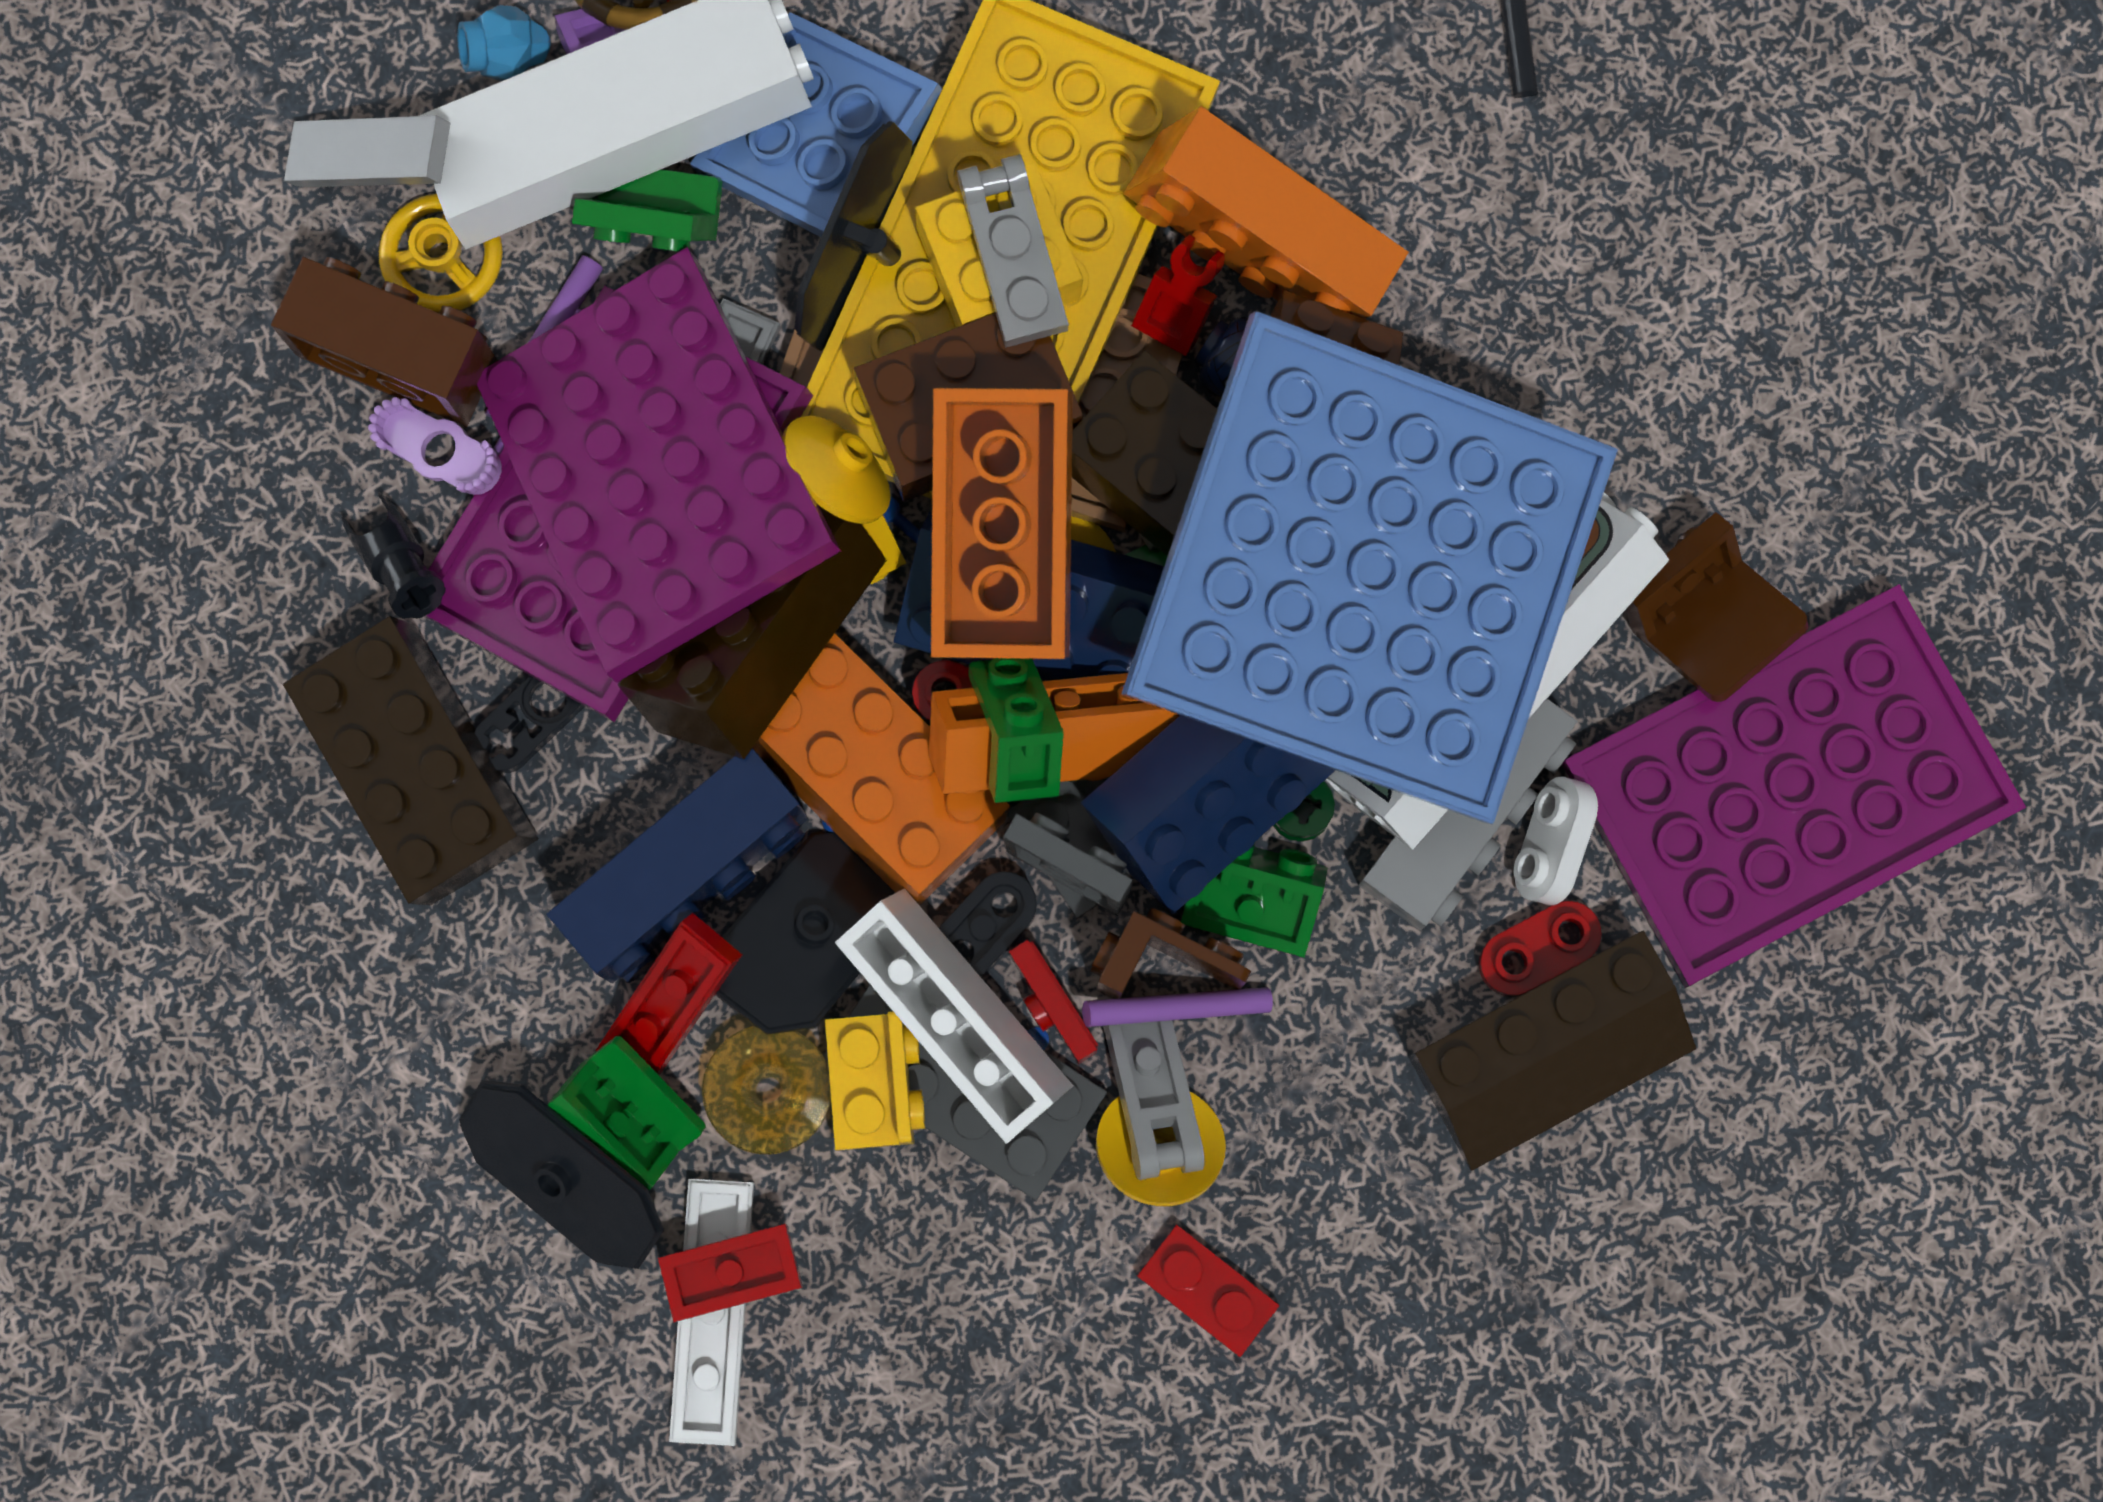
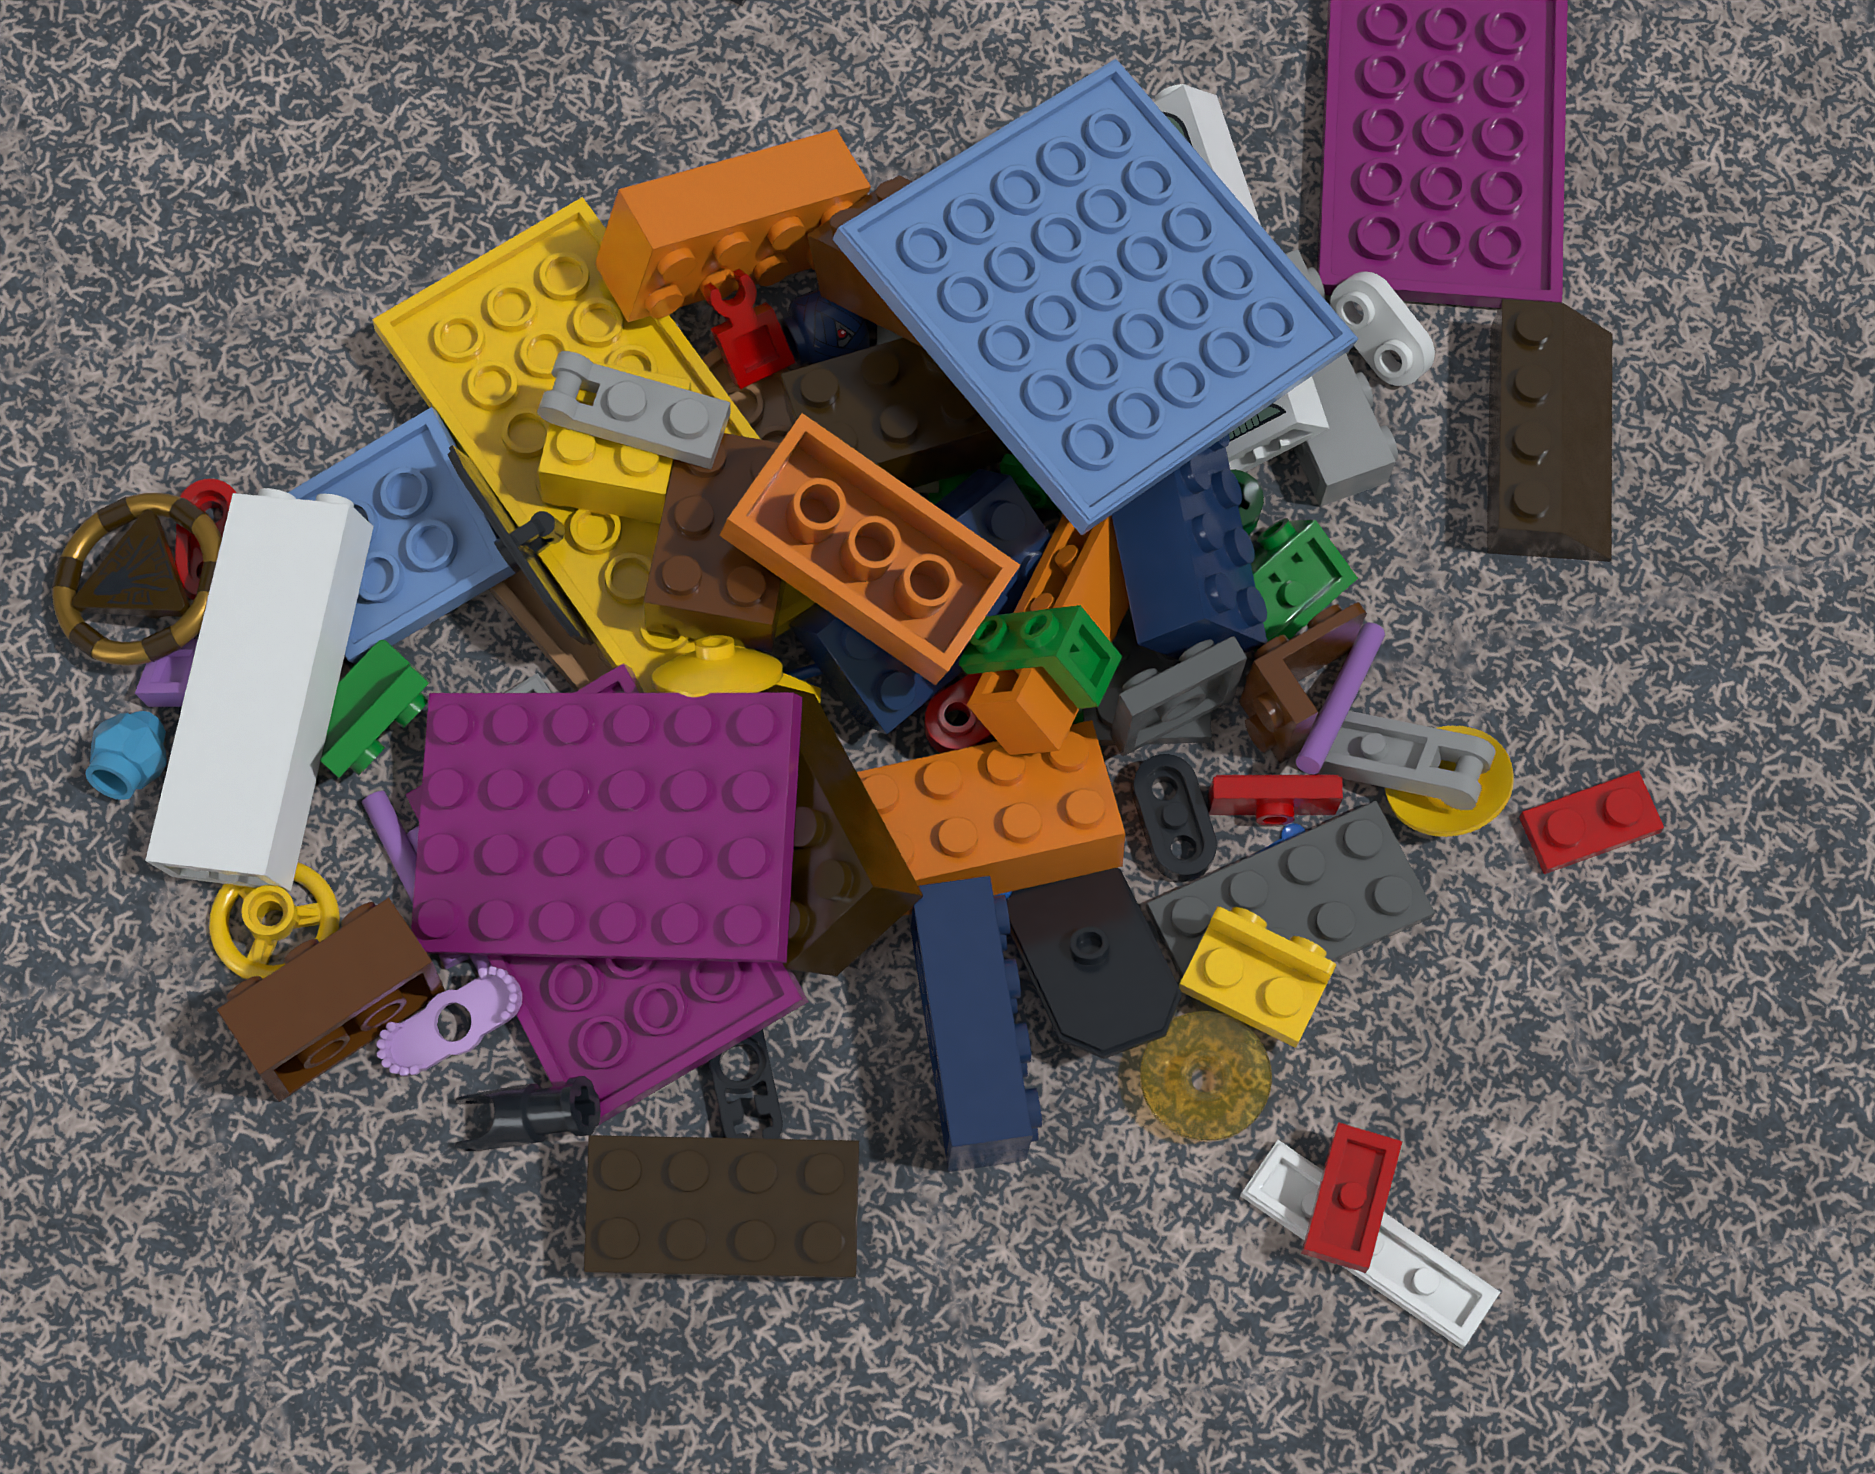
camera: 65 degrees left, 10 degrees down
light grey tile [284,115,451,187] -> none
black shield [459,1080,664,1269] -> none
green bracket [547,1036,706,1190] -> none
red tile [595,913,743,1076] -> none
white brick [835,888,1073,1144] -> none
red plate [1479,901,1602,996] -> none
reddish brown bracket [1626,512,1809,702] -> none

